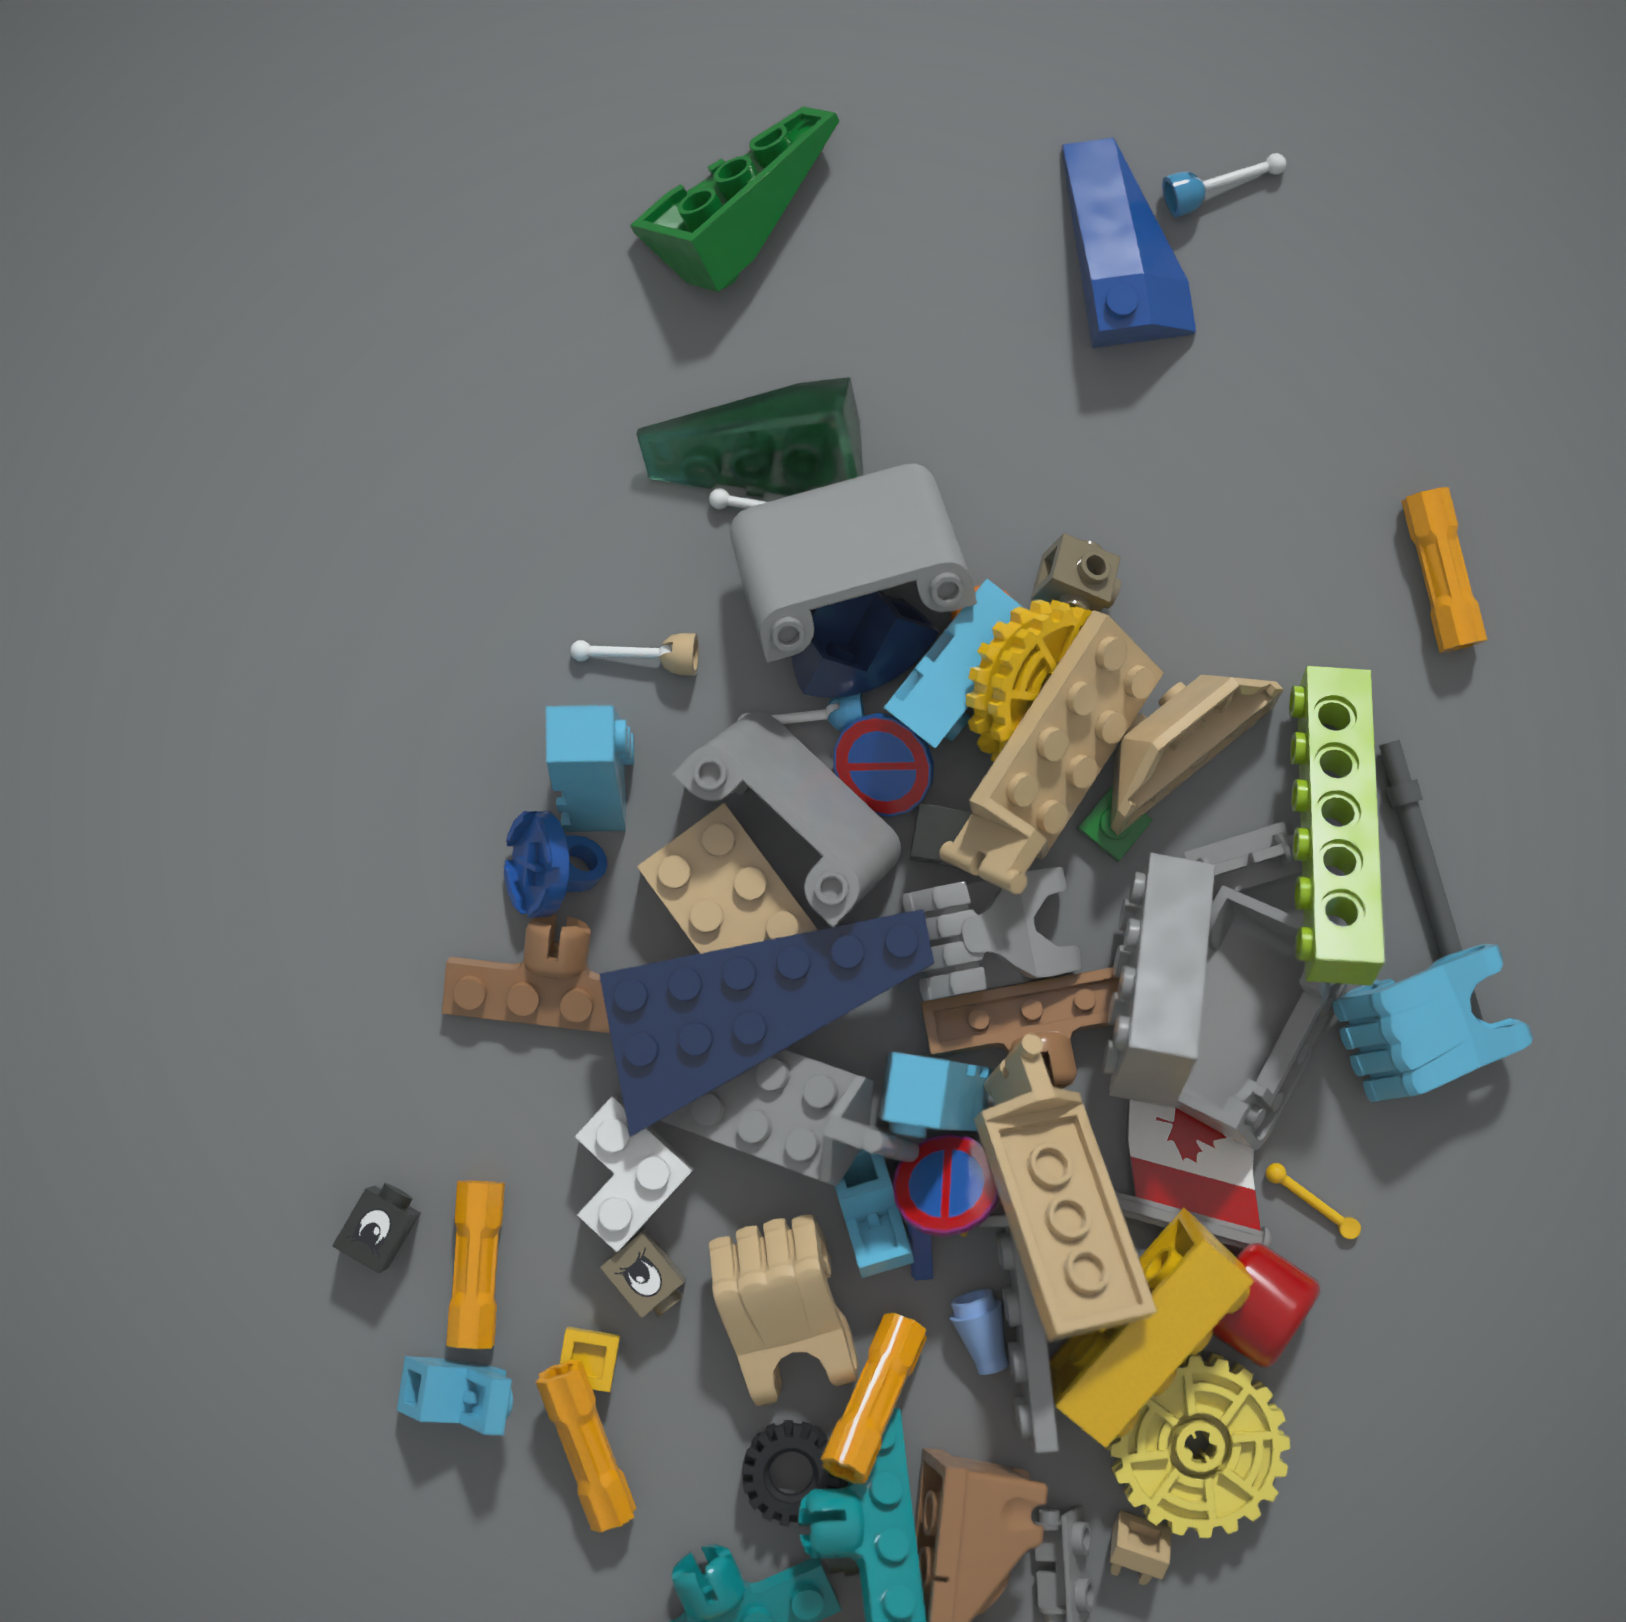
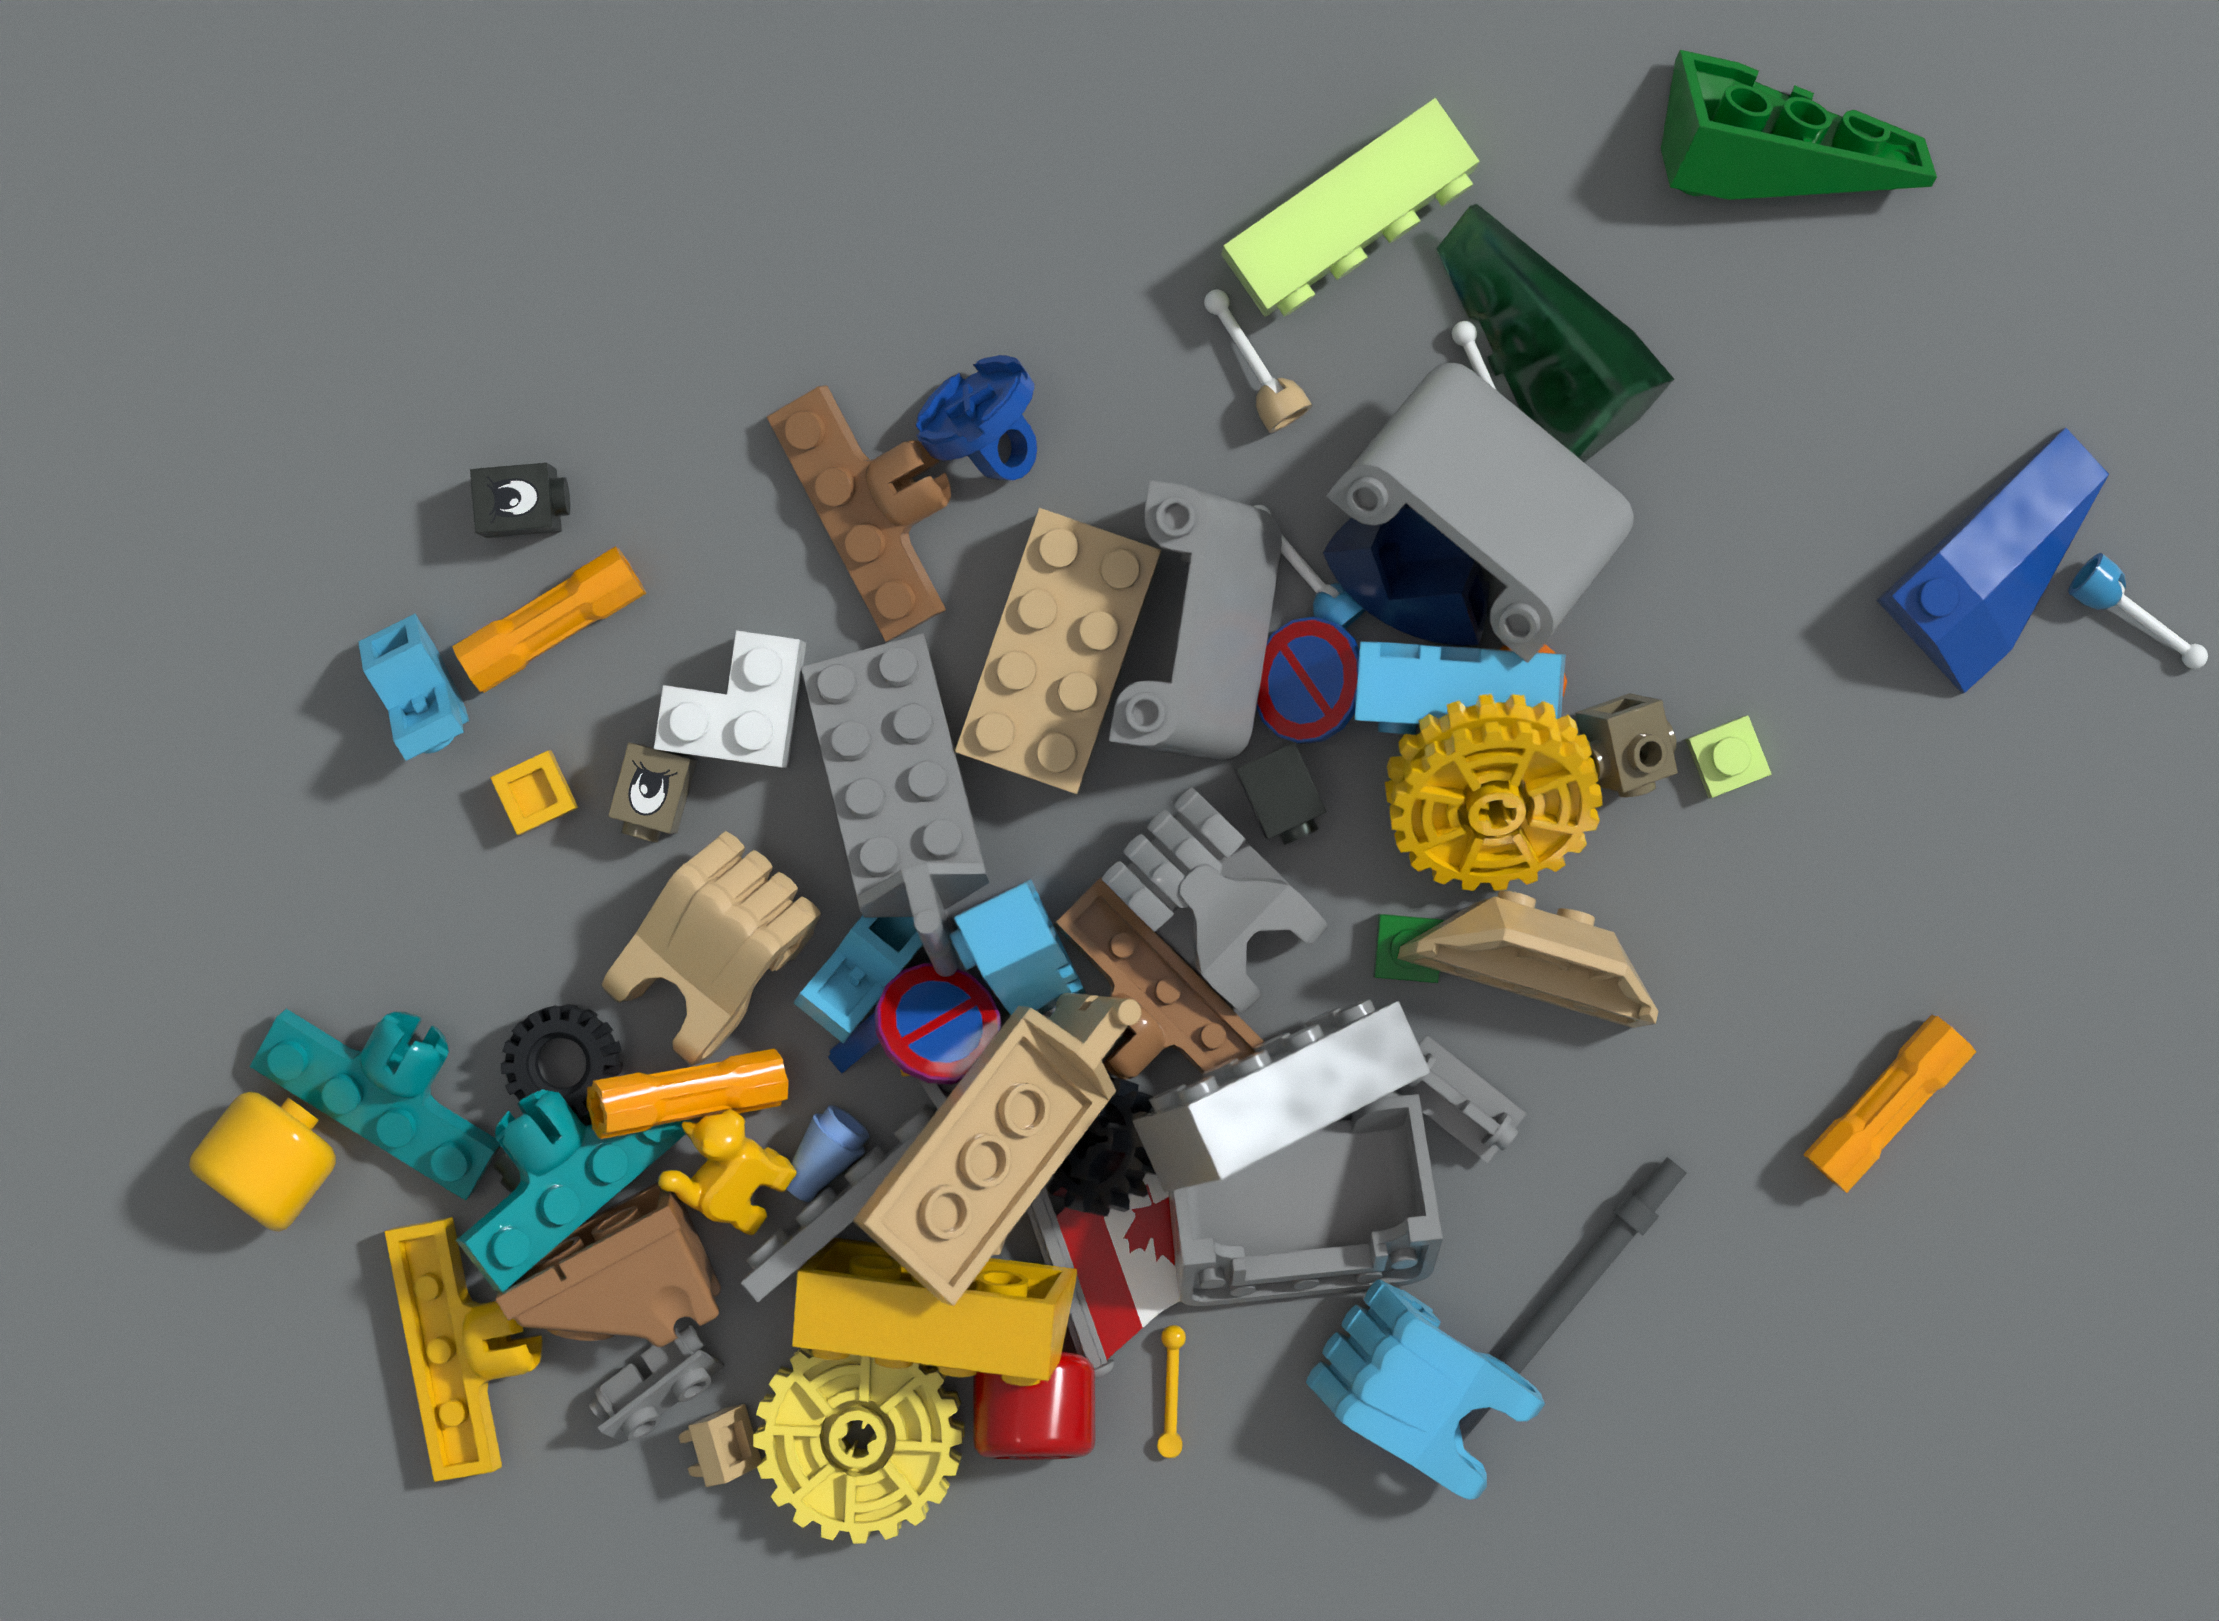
camera: 60 degrees right, 5 degrees up
light orange axle [536,1360,637,1532] -> none
medium azure wedge [546,705,635,832] -> none
dark blue wing [599,909,934,1137] -> none
tan hinge [940,610,1164,894] -> none
lime brick [1289,666,1385,986] -> none
none -> yellow animal [658,1109,797,1236]
none -> black gear [1048,1077,1156,1217]
none -> yellowish green brick [1222,98,1480,317]
none -> yellowish green plate [1685,715,1772,798]

